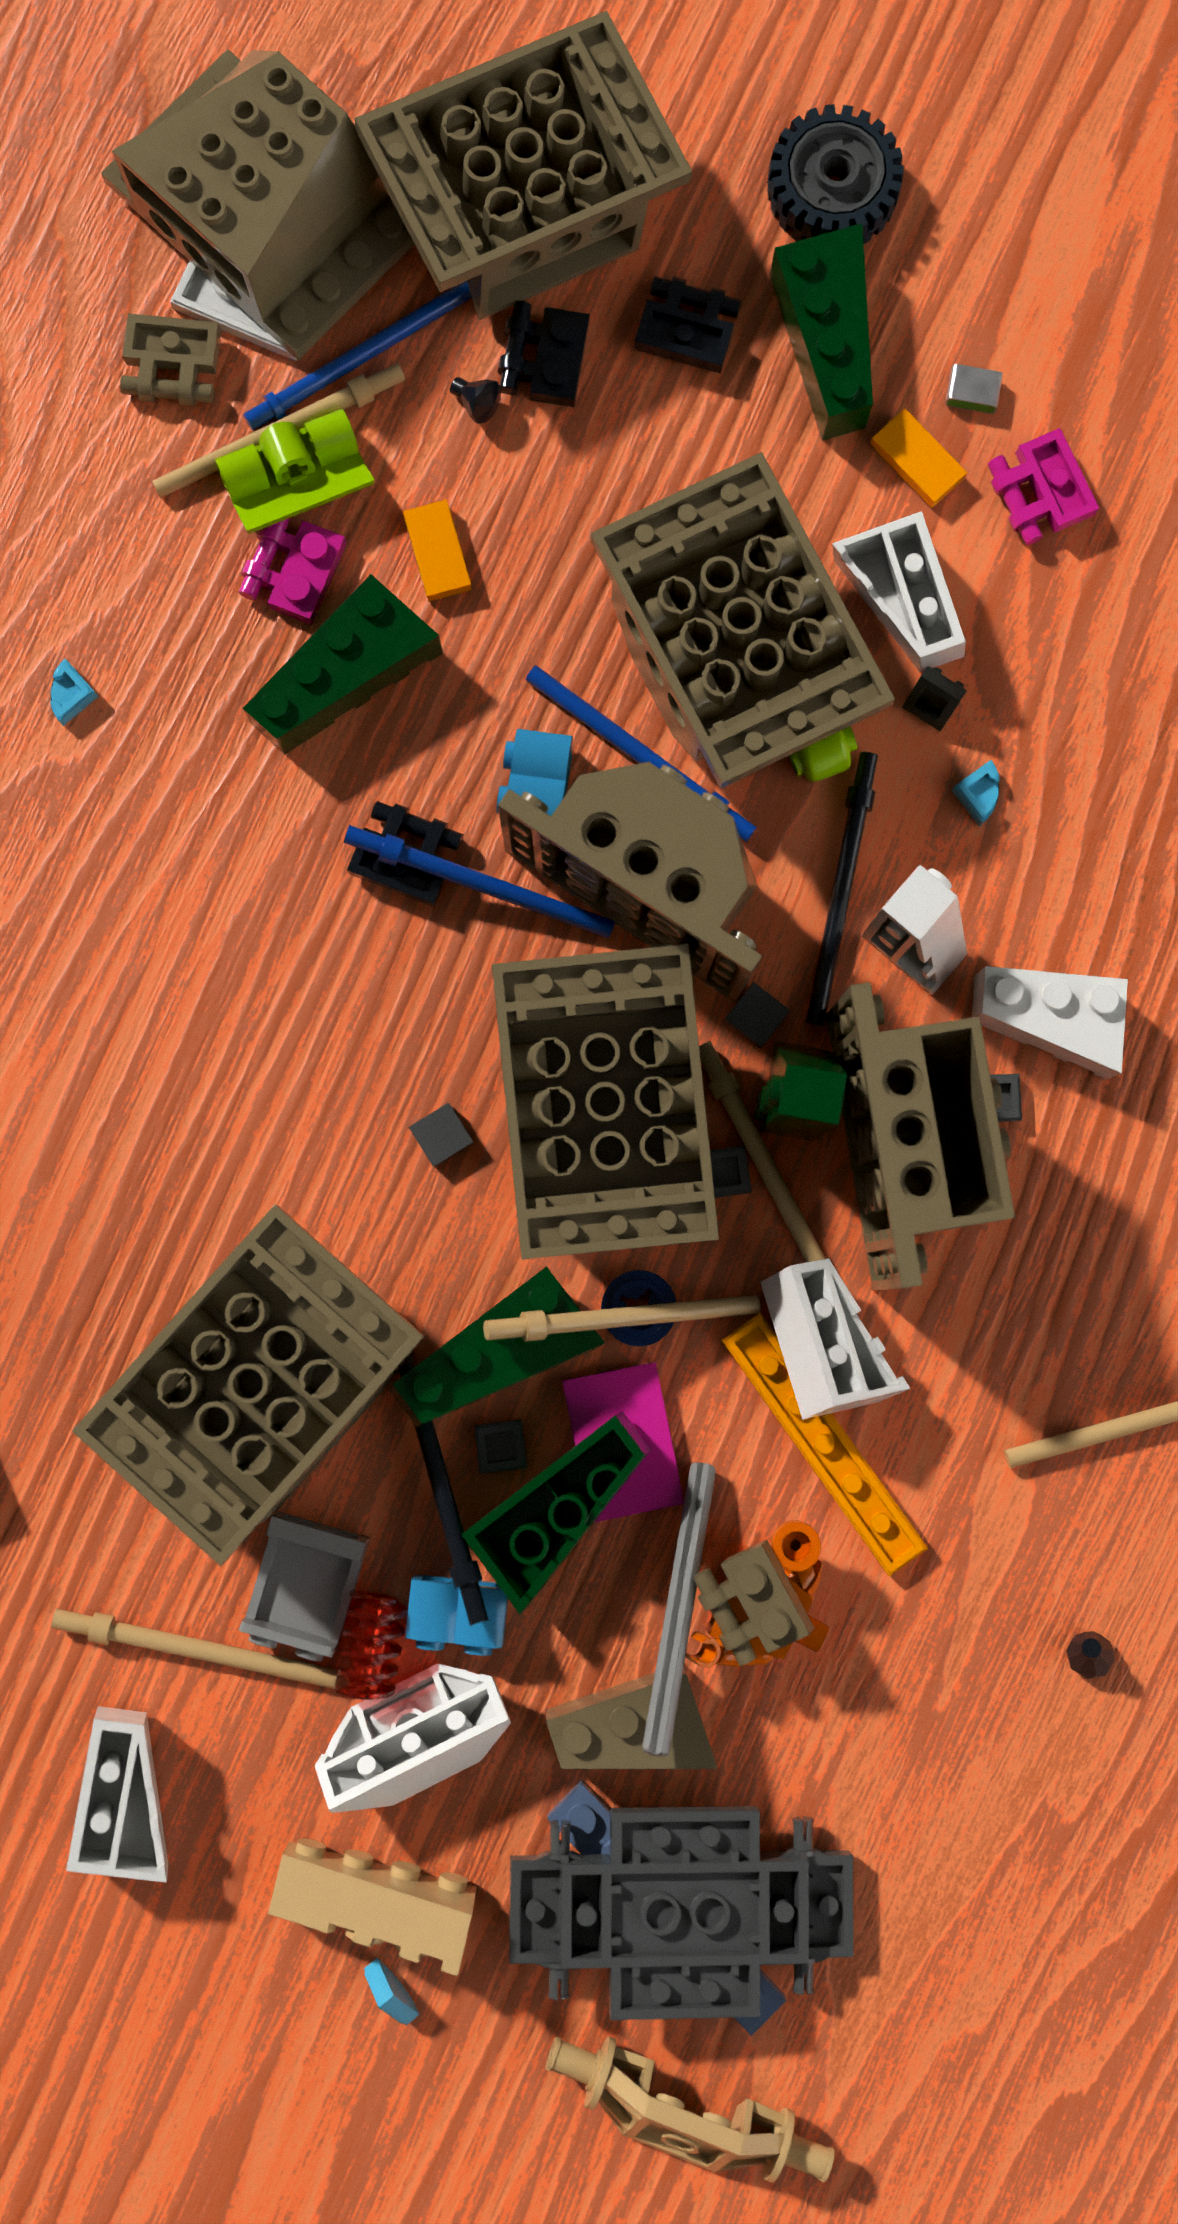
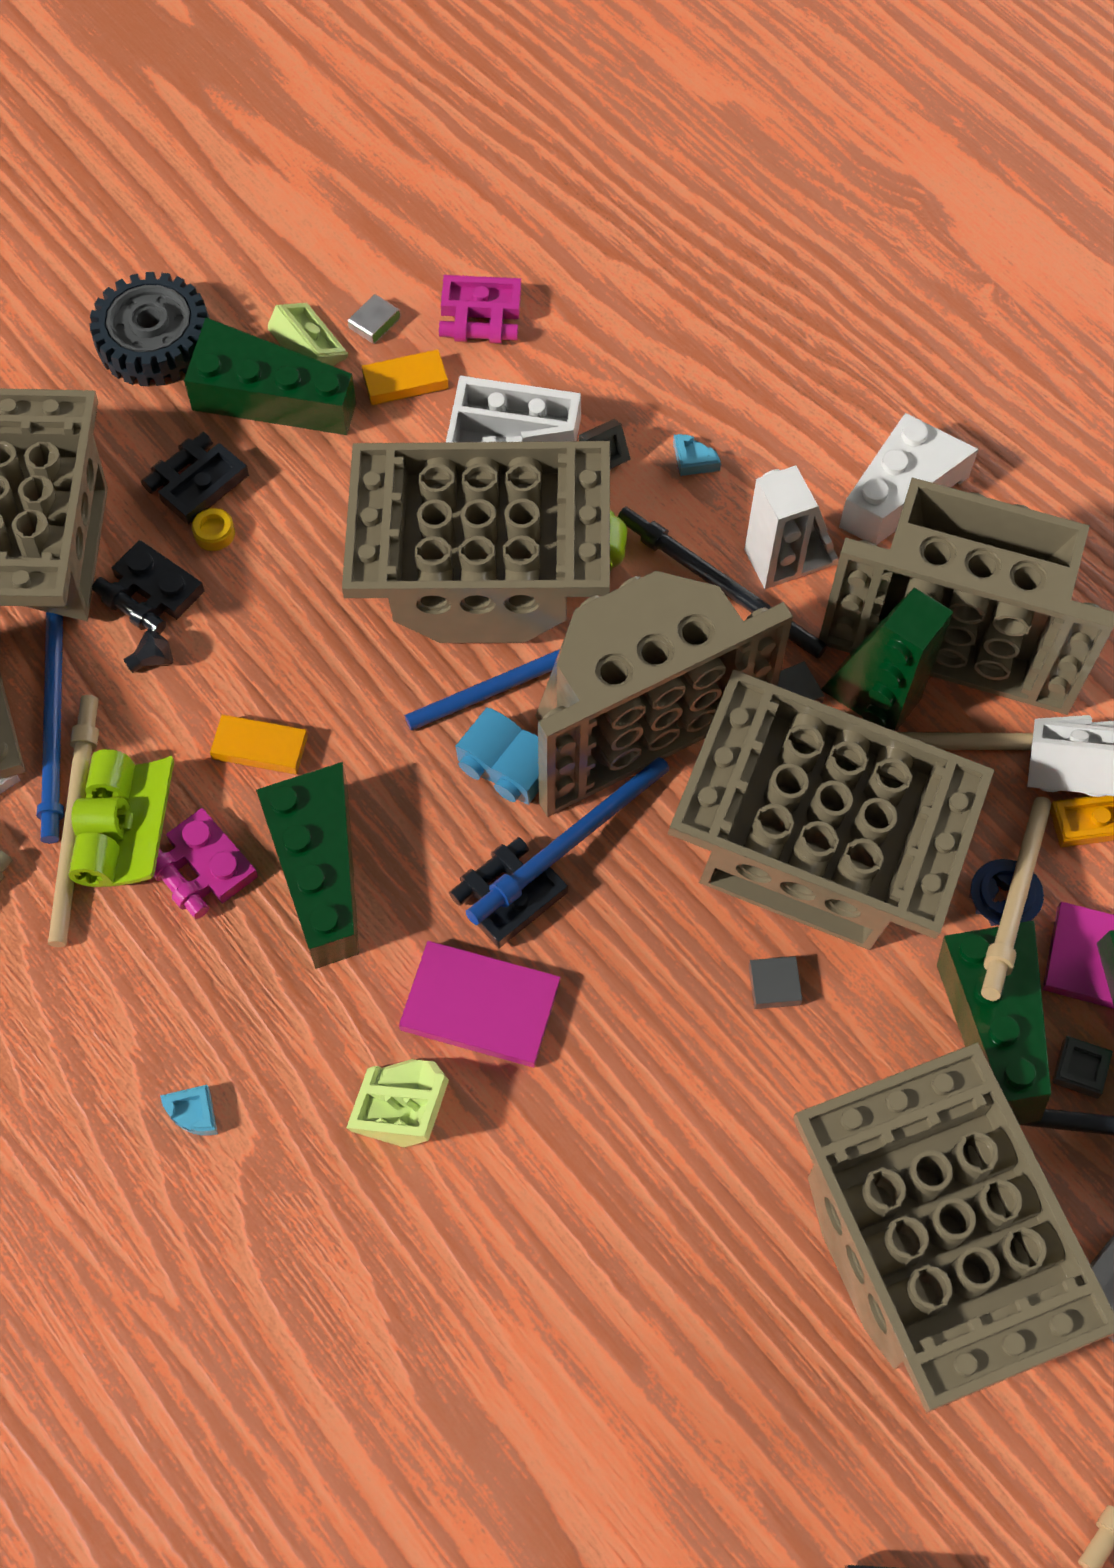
camera: 60 degrees left, 20 degrees down
none -> yellow tile [192,508,235,551]
none -> yellowish green slope [268,303,348,366]
none -> yellowish green slope [346,1059,449,1148]
none -> dark pink tile [399,941,560,1068]

